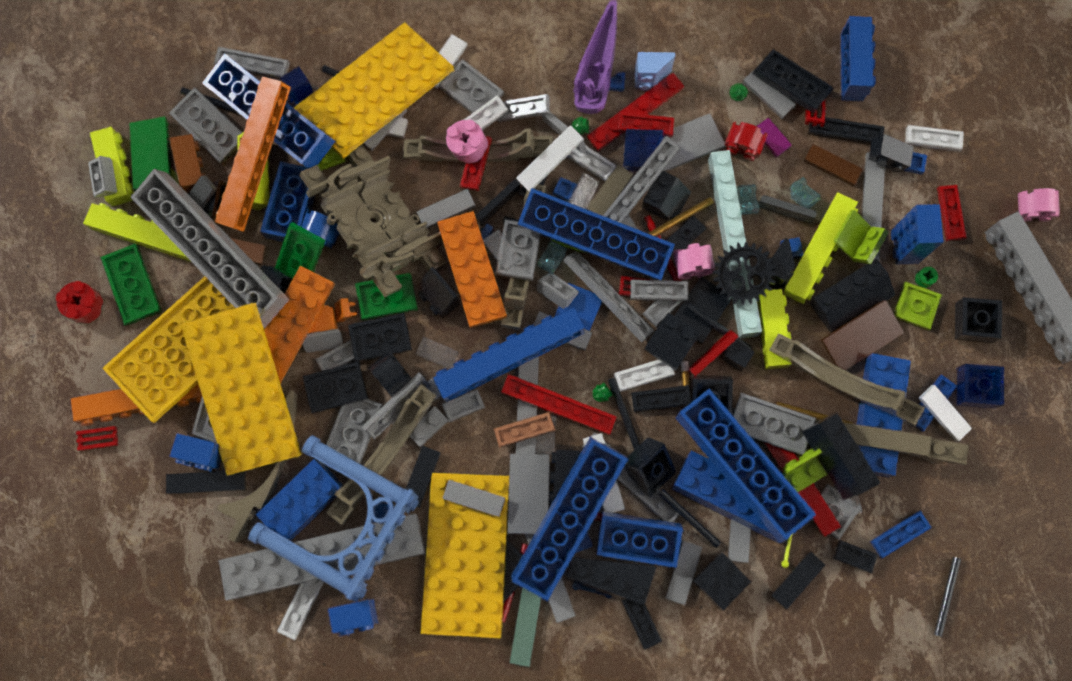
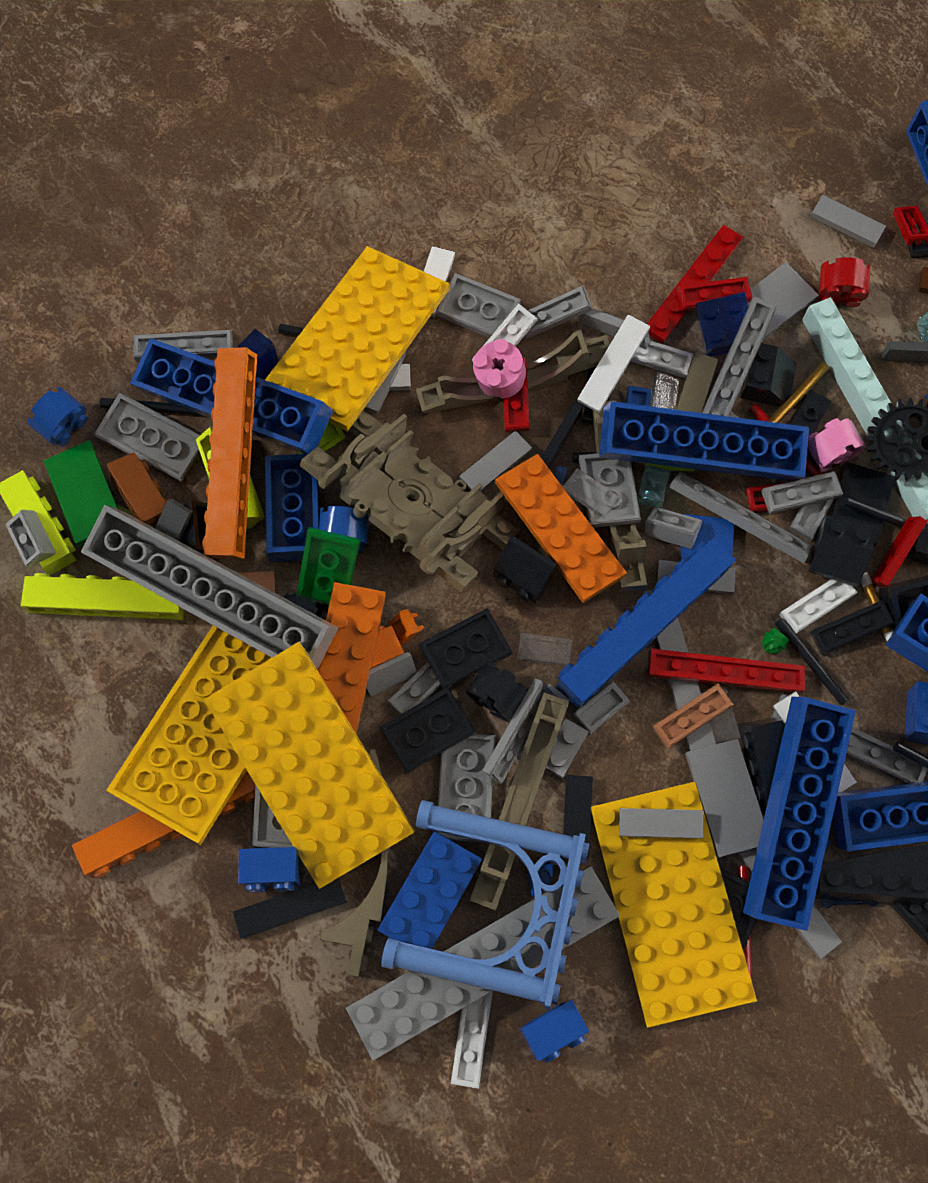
camera: 20 degrees left, 5 degrees down
red brick [55,281,103,324] -> none
red tile [76,426,118,451] -> none
green tile [100,243,162,326] -> none
green tile [355,273,418,321] -> none
sand green tile [510,587,541,667] -> none
green plate [571,116,589,135] -> none
medium lavender piece [574,0,617,114] -> none
blue tile [609,72,625,92] -> none
black slope [624,437,676,497] -> none
light blue slope [635,52,675,91] -> none
green plate [729,83,748,102] -> none
clear light blue bracket [737,184,759,215] -> none
black tile [753,49,834,114] -> none
magenta tile [757,118,792,158] -> none
none -> blue brick [27,387,88,447]

